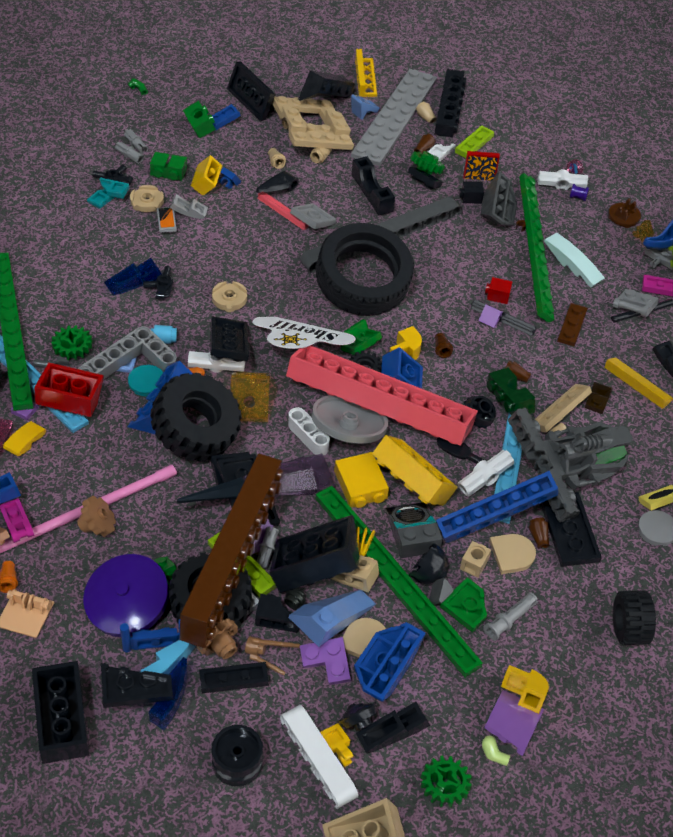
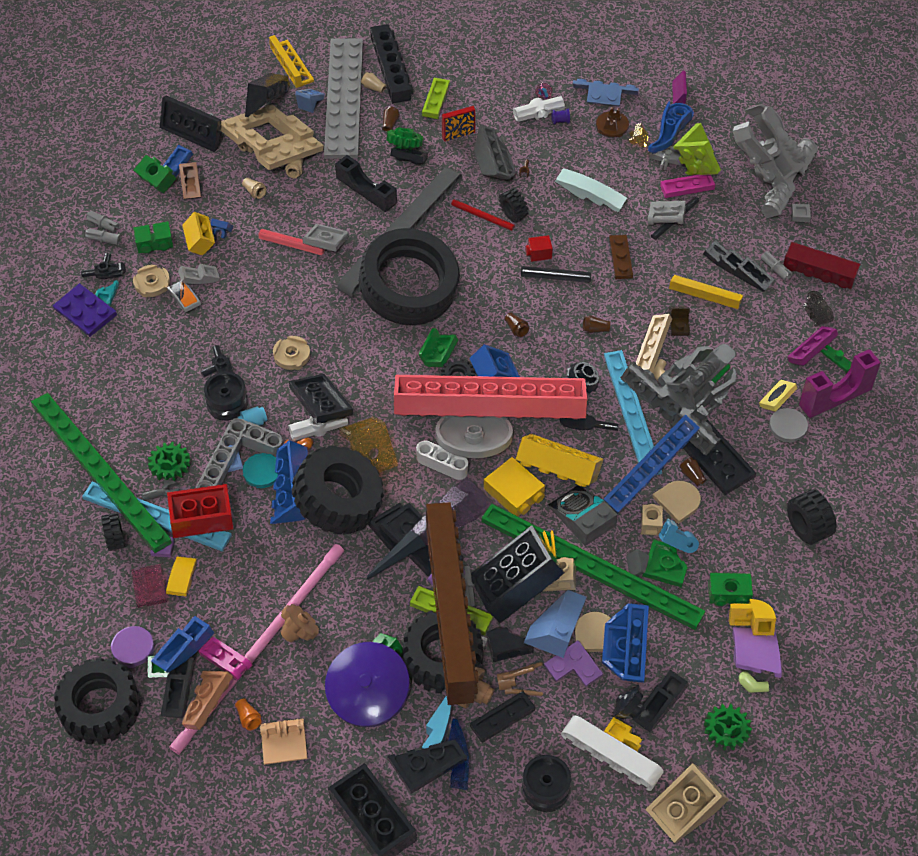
camera: 20 degrees left, 5 degrees up
teal tile [99,177,129,199] -> none
clear blue slope [104,258,162,295] -> none
blue plate [120,619,180,653] -> none
green arm [128,78,148,95] -> none
white sticker [253,317,356,349] -> none
black piece [256,171,299,193] -> none
pearl dark grey plate [284,588,306,611] -> none
yellow brick [389,326,422,360] -> none
black cylinder [408,543,448,585] -> none
white tile [428,144,456,161] -> none
white piece [458,450,514,497] -> none
black brick [459,181,484,204] -> none
medium lavender tile [478,305,503,328] -> none
light grey pin [483,592,538,641] -> none
dark green arch [487,367,535,415] -> none
green plate [519,173,554,322] -> none
none -> dark purple plate [53,283,117,337]
none -> nougat arch [179,162,201,199]
none -> black wheel [203,372,248,421]
none -> red bar [451,199,515,231]
none -> black tyre [499,188,528,223]
none -> medium blue bracket [573,79,639,107]
none -> dark azure leg [658,518,699,553]
none -> green brick [708,573,753,606]

